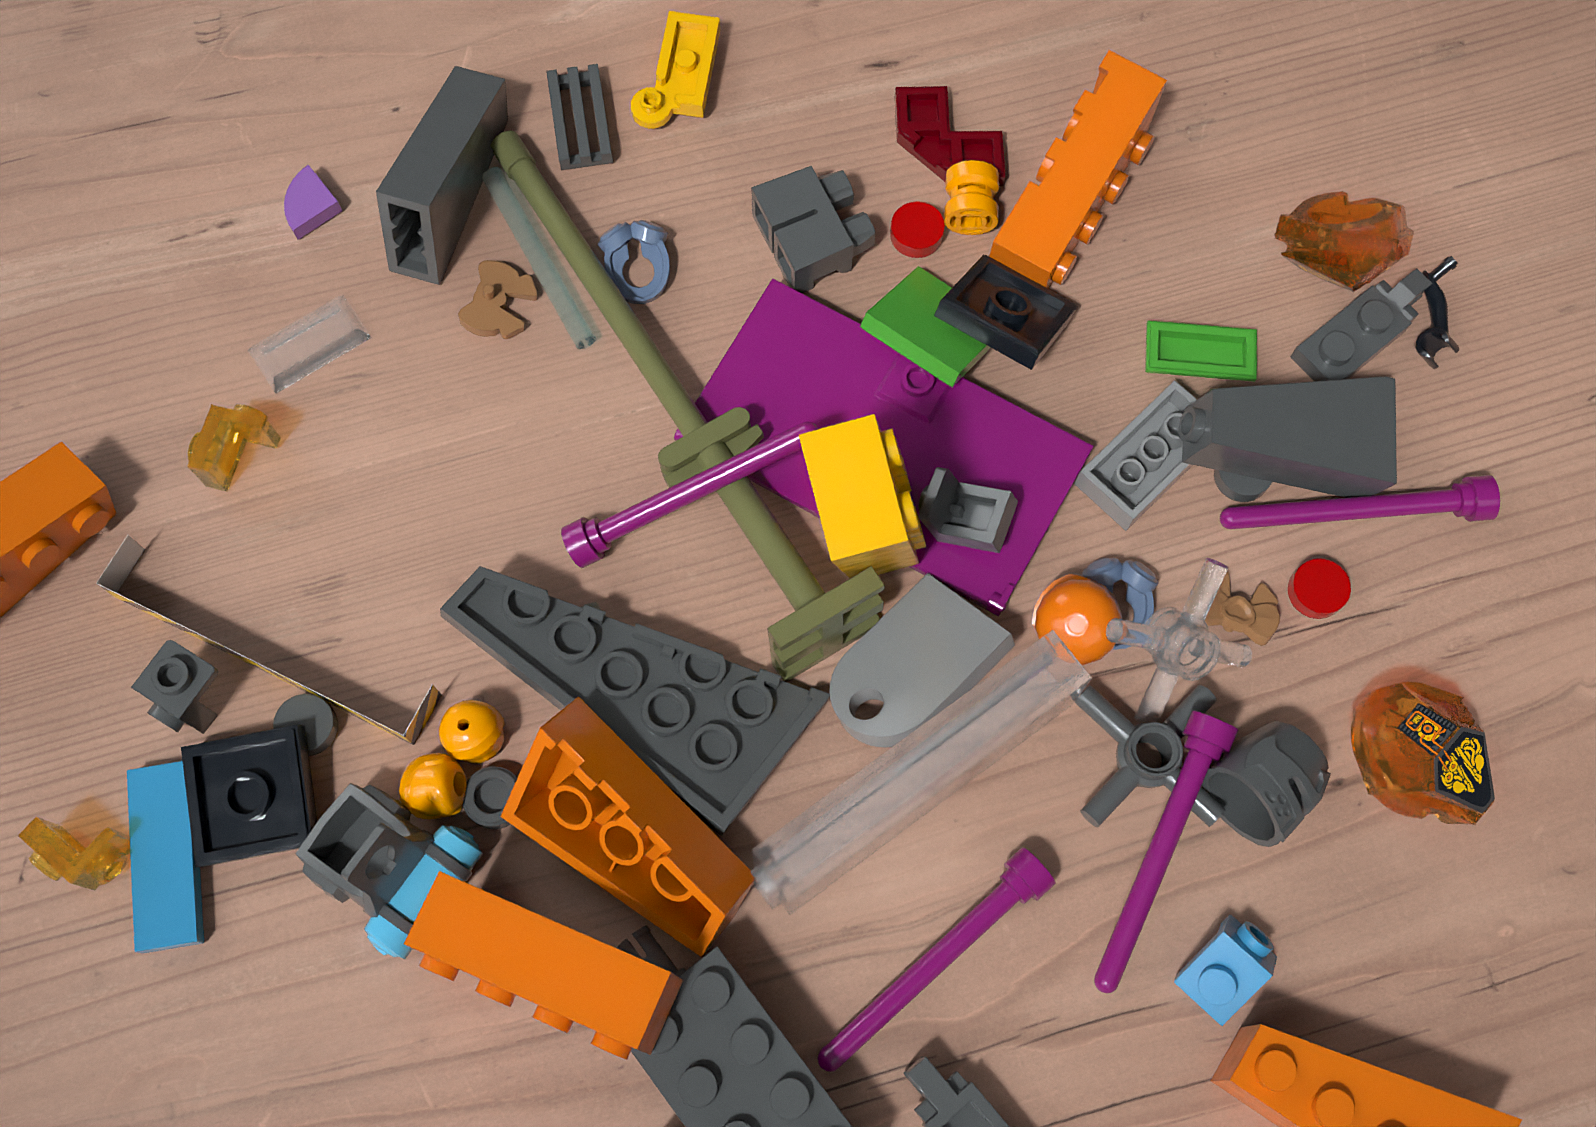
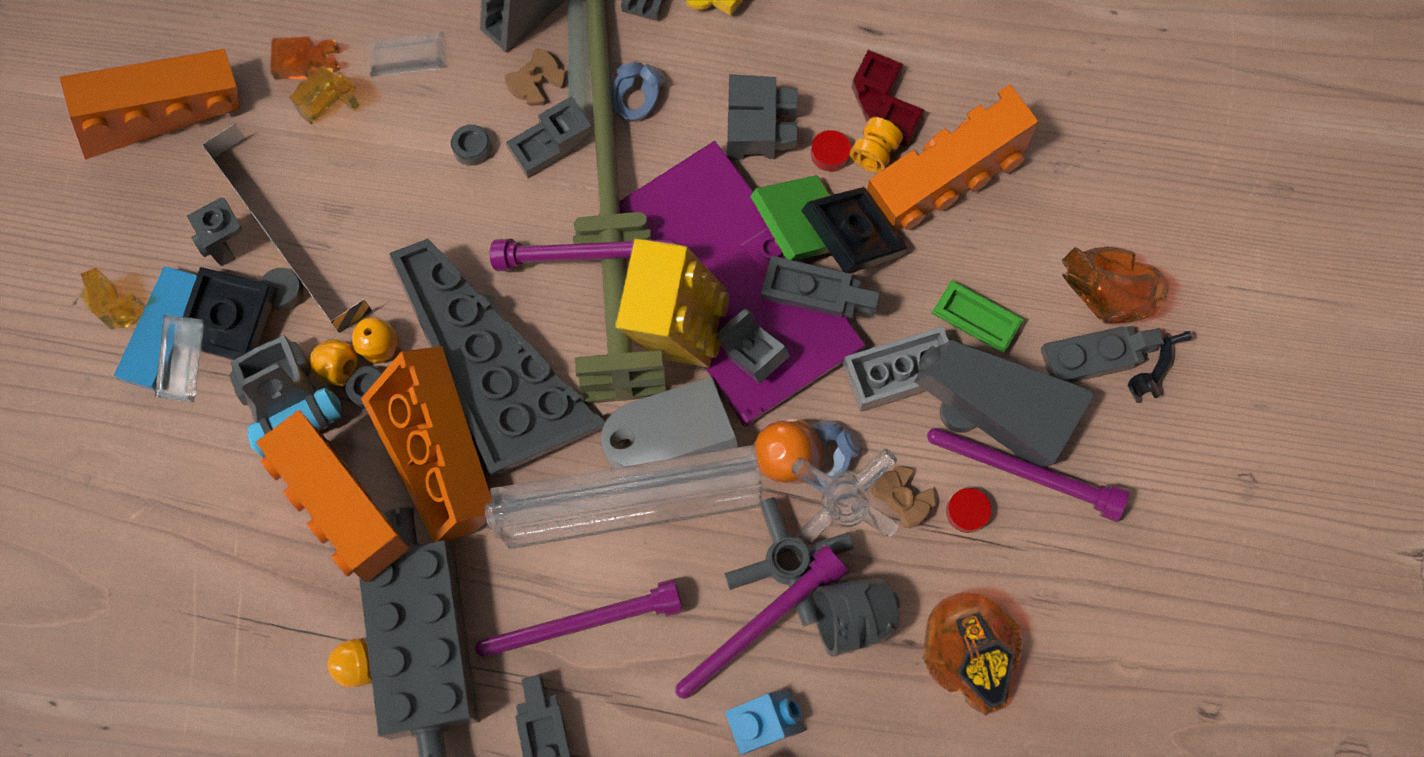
camera: 30 degrees right, 0 degrees up
none -> clear tile [155,315,204,402]
none -> clear orange plate [270,36,340,80]
none -> dark grey tile [451,124,492,166]
none -> dark grey slope [506,96,593,178]
none -> dark grey hinge [761,256,880,318]

